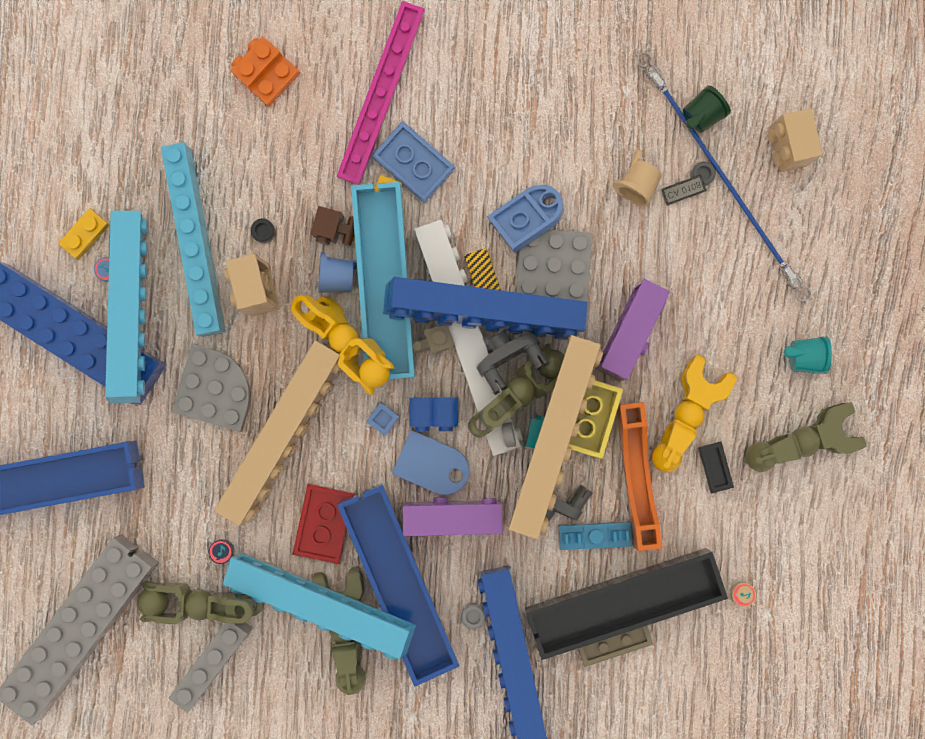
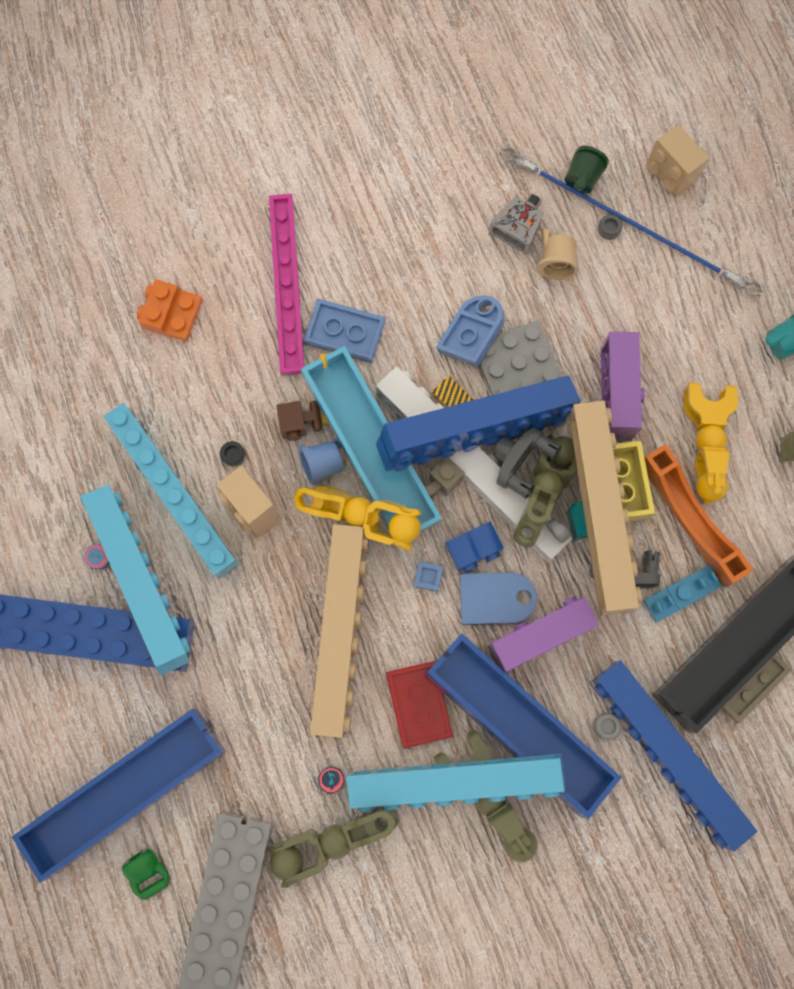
camera: 25 degrees left, 10 degrees down
yellow plate [58,208,110,260] -> none
light grey brick [168,622,253,713] -> none
light grey plate [172,344,251,432] -> none
clear smoke sticker [661,174,707,206] -> none
black tile [698,441,734,494] -> none
none -> green piece [122,848,170,900]
none -> light grey torso [489,194,543,255]

